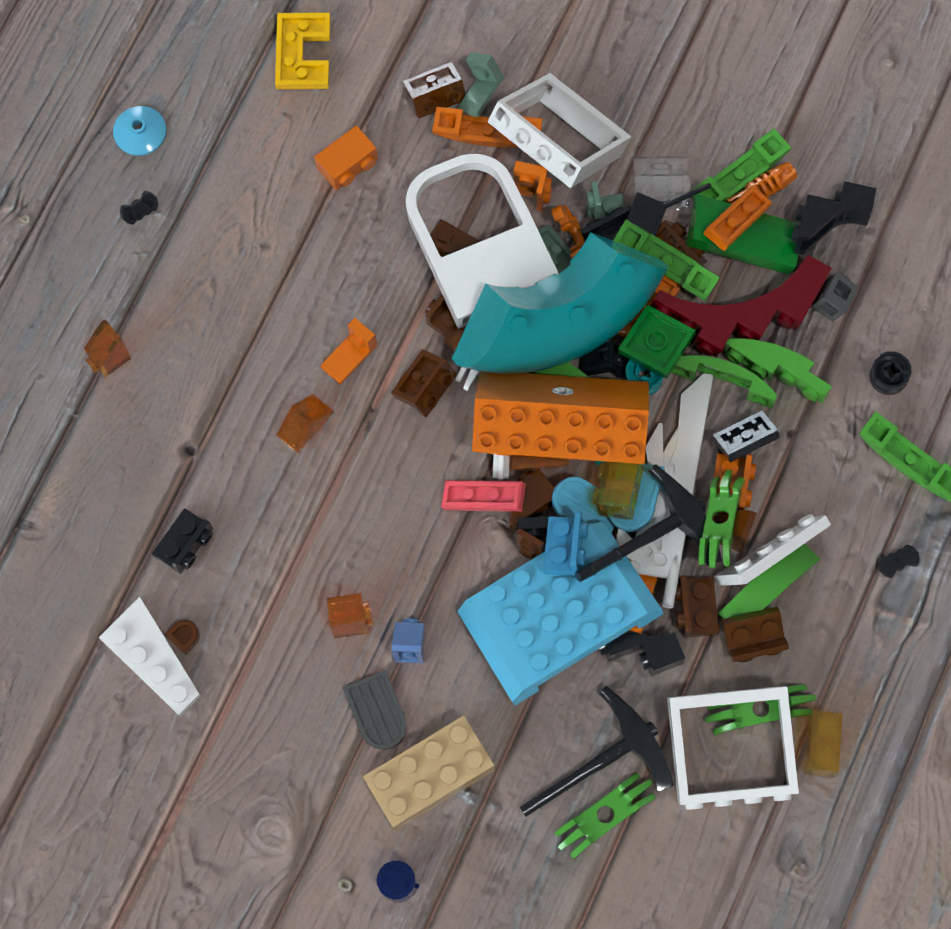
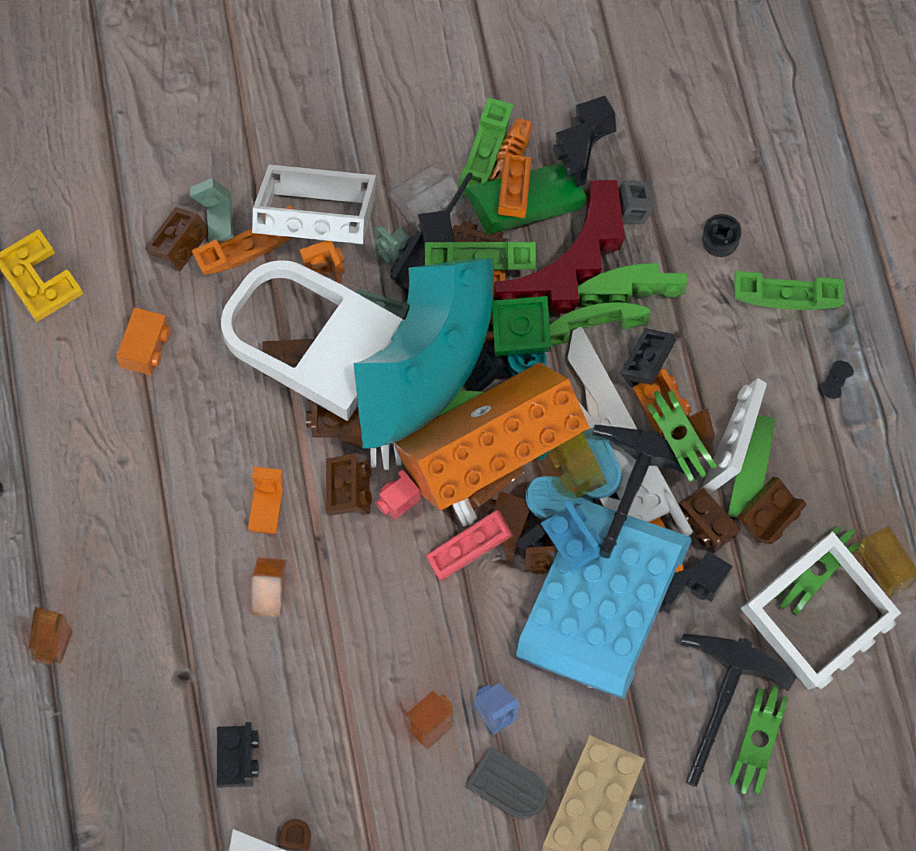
camera: 40 degrees left, 5 degrees down
orange helmet [551,204,586,259] -> none
none -> coral brick [375,470,421,520]

